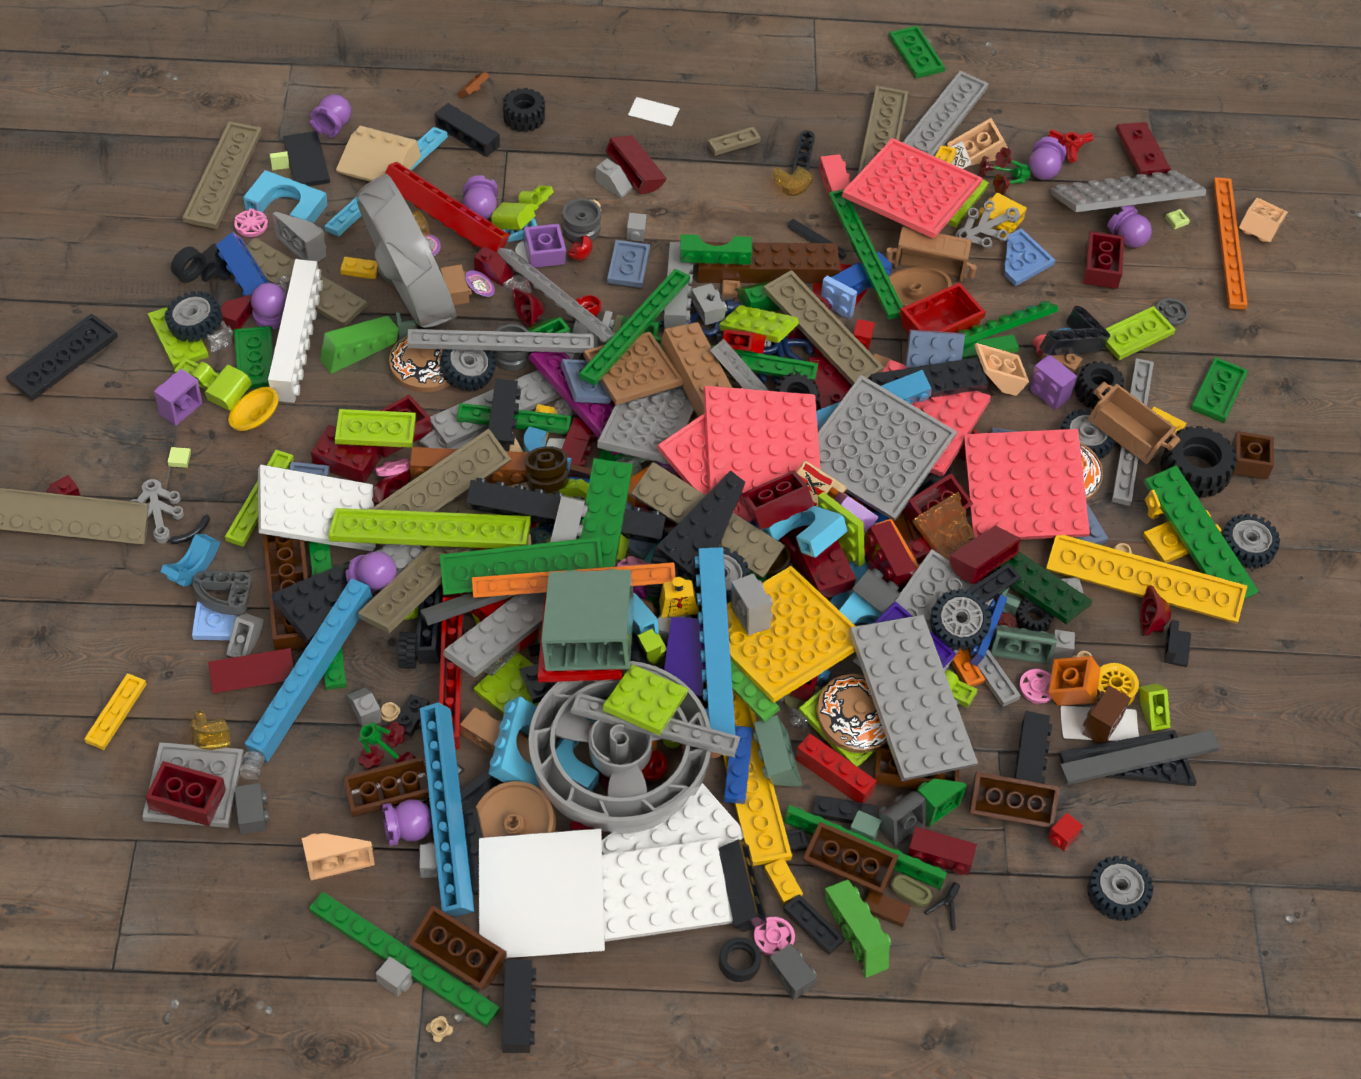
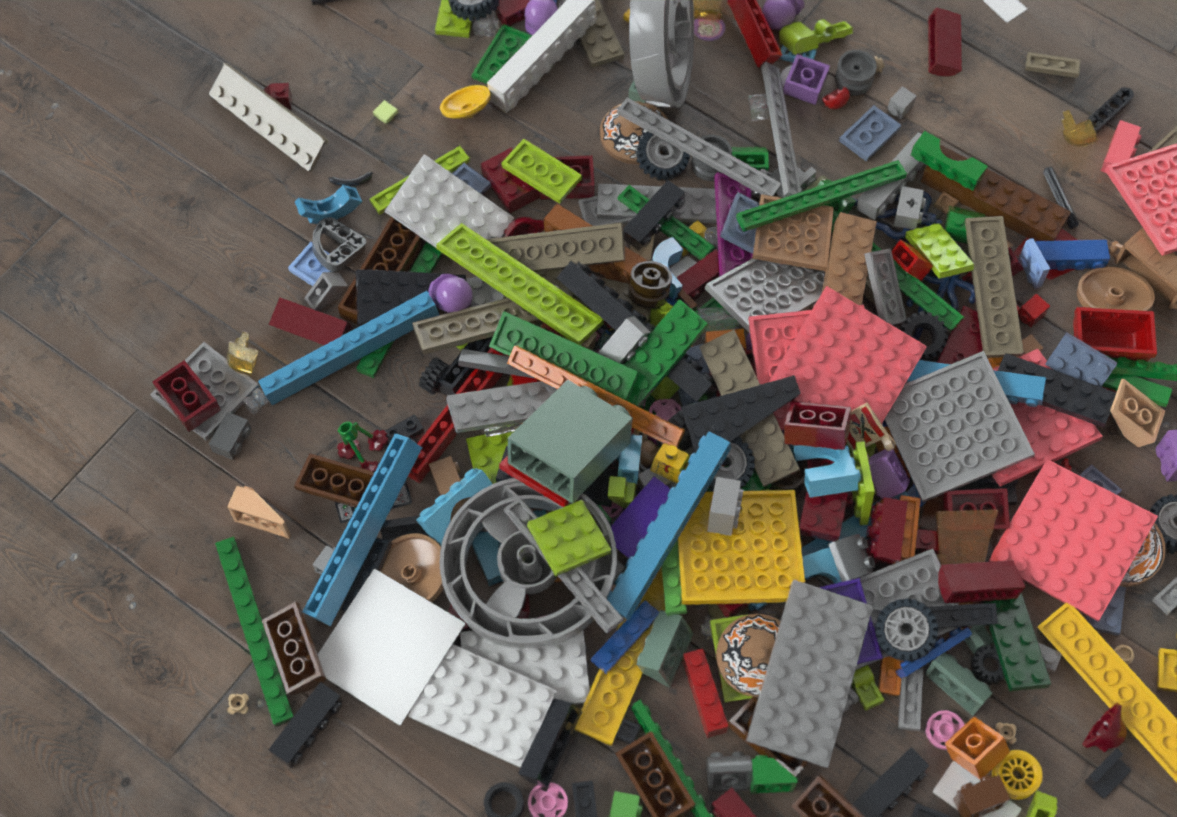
camera: 40 degrees right, 10 degrees up
yellow plate [84,673,147,750] -> none
light grey plant [131,479,184,544] -> none
medium lavender brick [154,369,203,426] -> none
lime plate [174,358,252,411] -> none
bright green wedge [320,316,399,374] -> none
light grey slope [346,688,382,727] -> none
bright pink wheel [376,459,410,476] -> none
light grey brick [376,957,412,997] -> none
tan plate [380,702,400,722] -> none
medium lavender tile [382,799,433,846] -> none
medium nougat brick [440,264,472,305] -> none
sticker [465,270,495,297] -> none
dark red slope [474,246,514,287] -> none
dark red hat [512,287,545,328] -> none
red hair [576,295,602,317] -> none
light grey slope [595,159,633,199] -> none
red hair [641,751,668,782] -> none
yellow plate [764,859,803,905] -> none
black plate [813,795,878,824] -> none
green plate [828,189,903,320] -> none
sand green panel [850,811,882,841] -> none
clear red plate [998,613,1017,628] -> none
light grey brick [1051,630,1075,659] -> none

